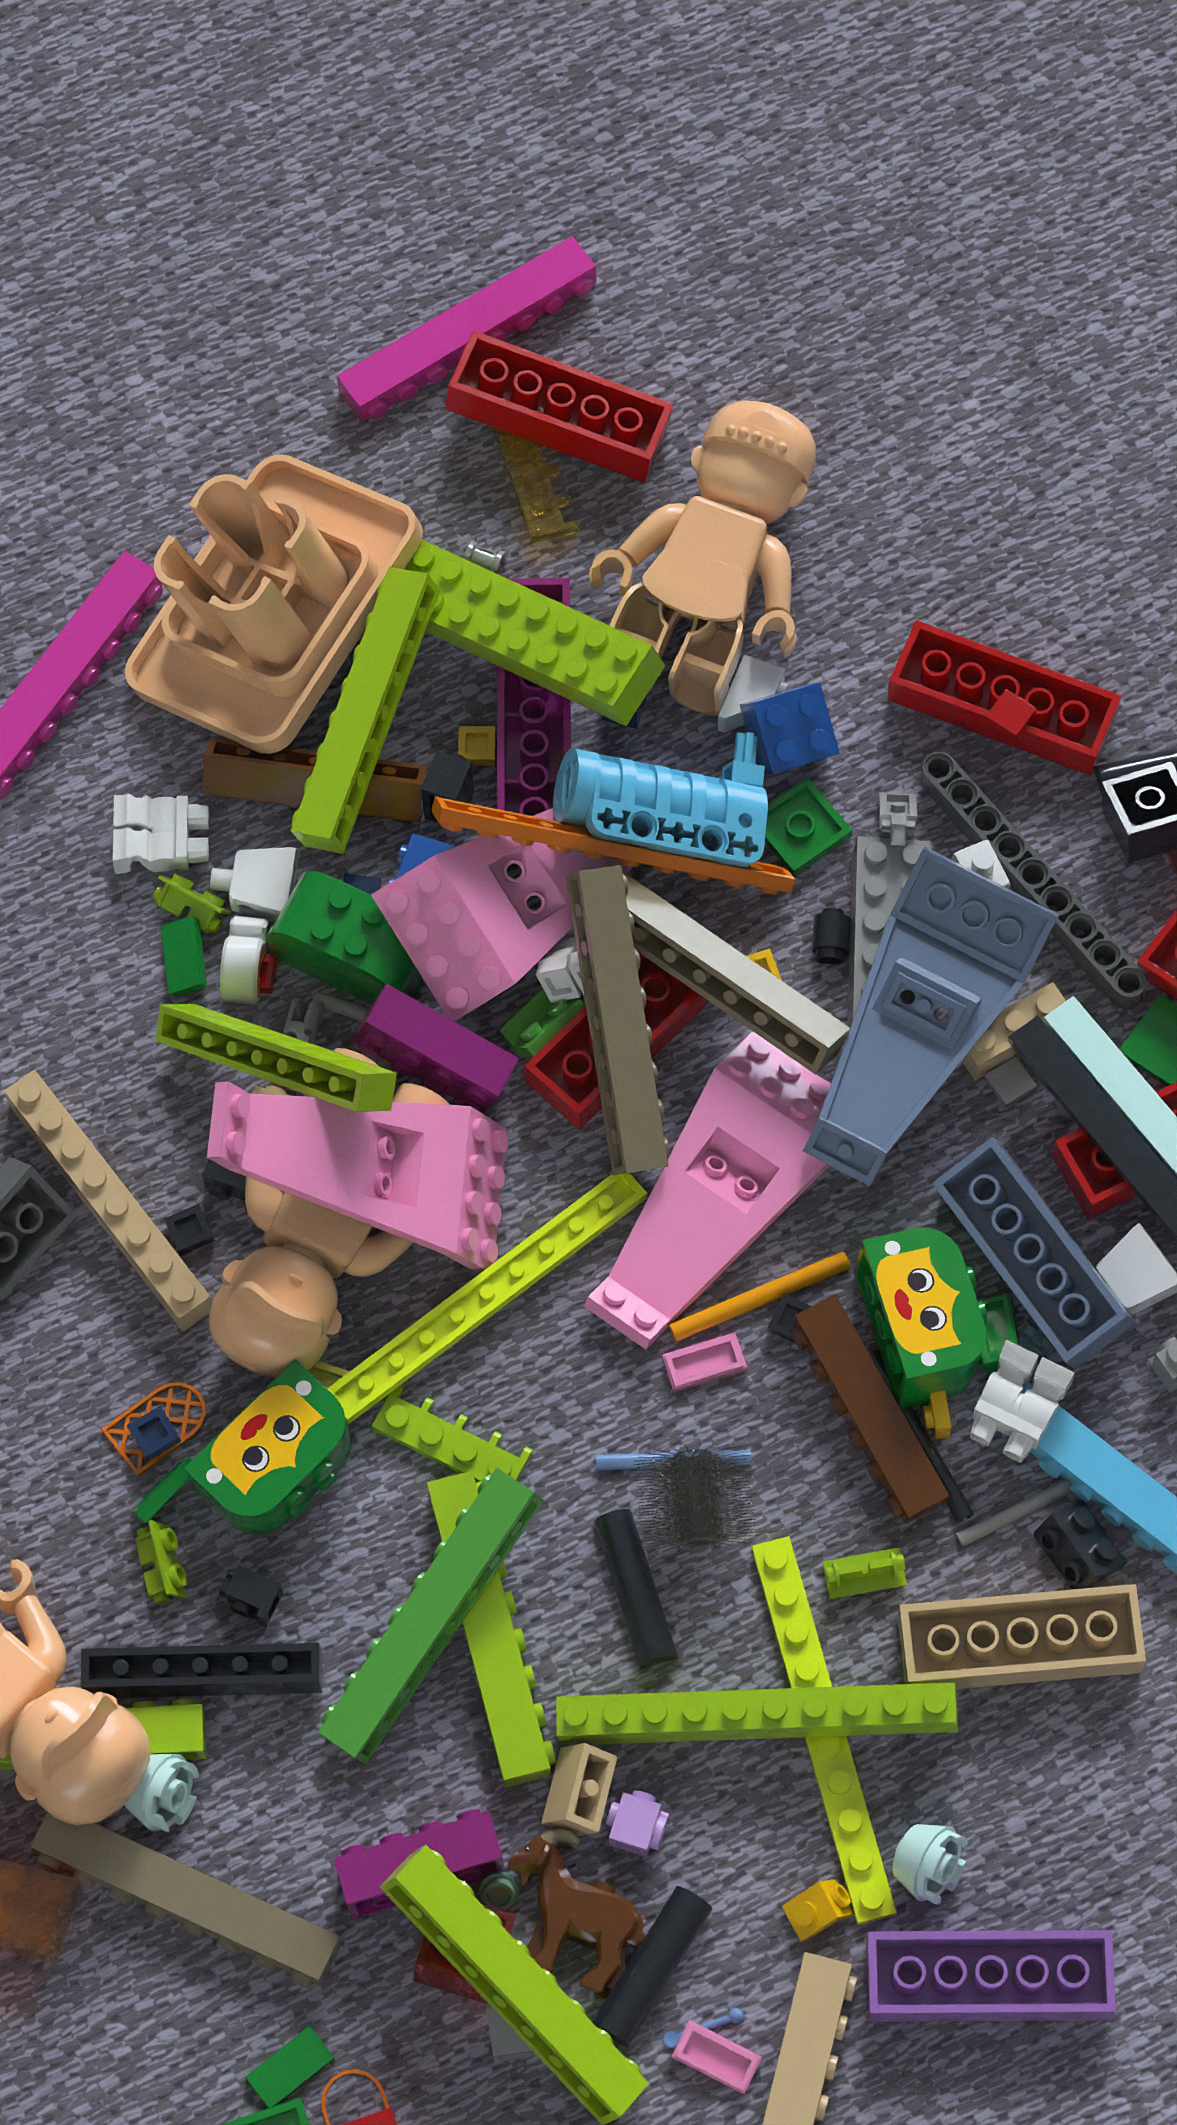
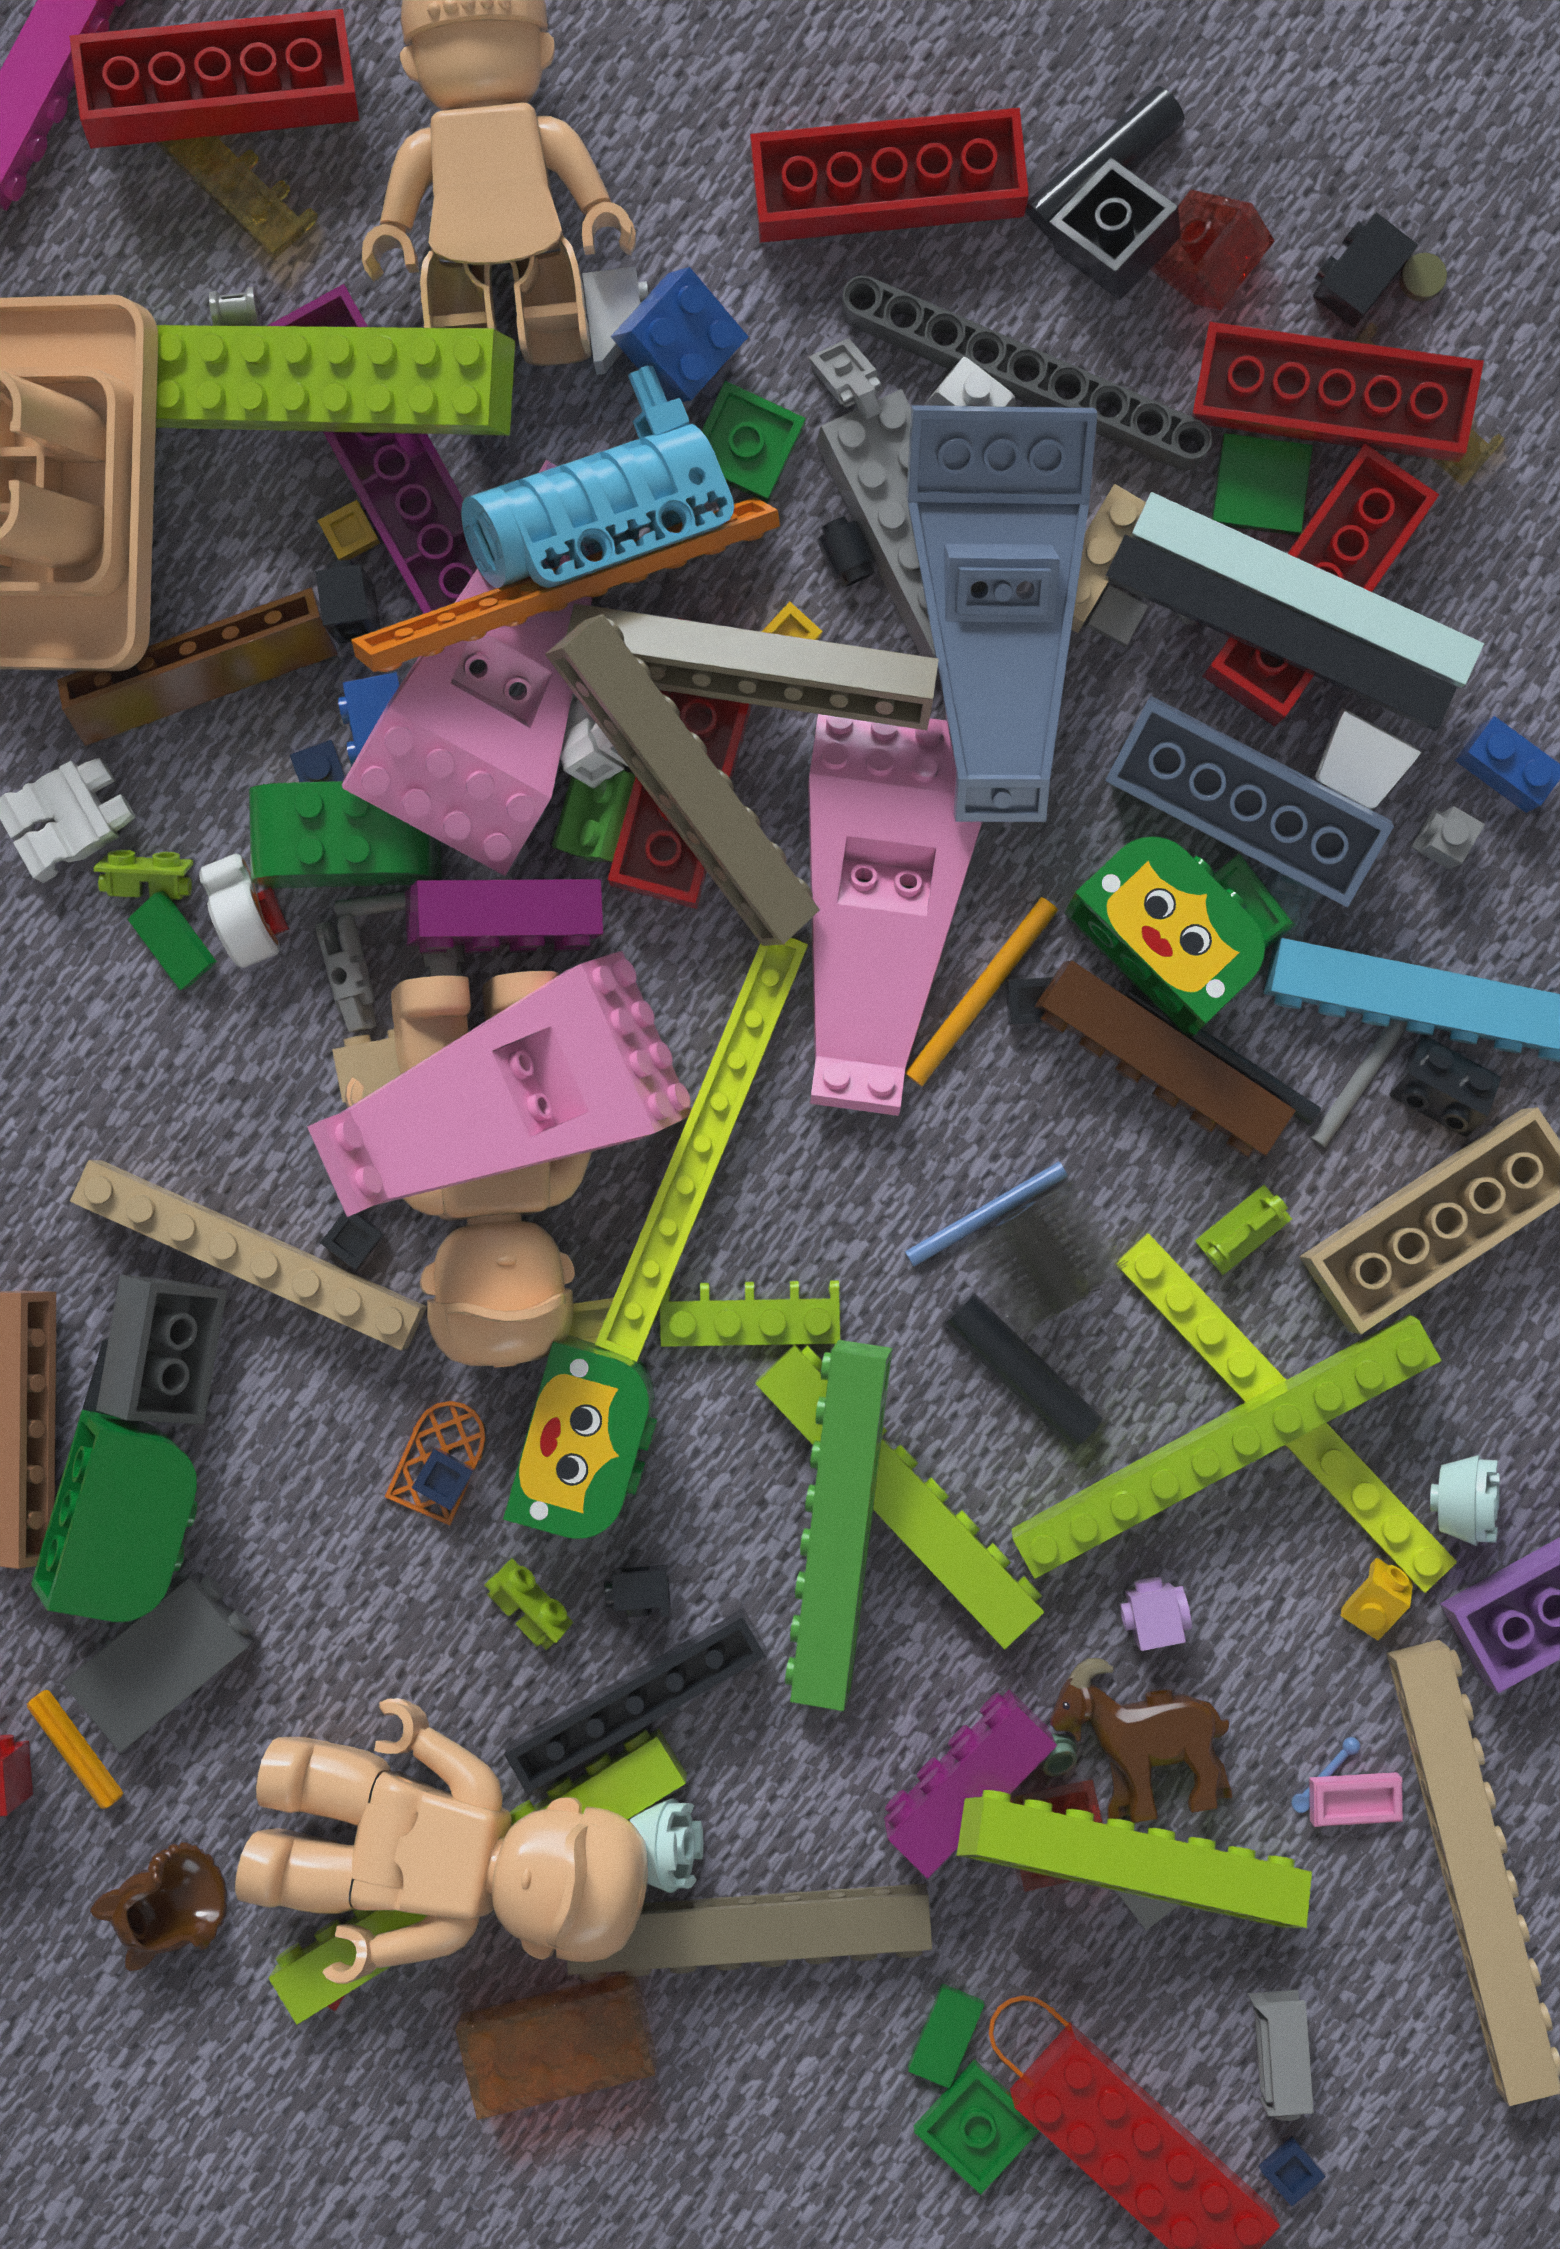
camera: 30 degrees left, 20 degrees up
green tile [130,1458,192,1525] -> none
lime brick [155,1004,397,1112] -> none
white torso [210,847,299,922] -> none
lime brick [291,567,440,854] -> none
tan brick [541,1743,618,1836] -> none
black brick [592,1886,713,2047] -> none
bright pink tile [662,1332,747,1393] -> none
yellow plate [922,1391,952,1440] -> none
white hips [970,1340,1075,1463] -> none
red tile [985,689,1037,741] -> none

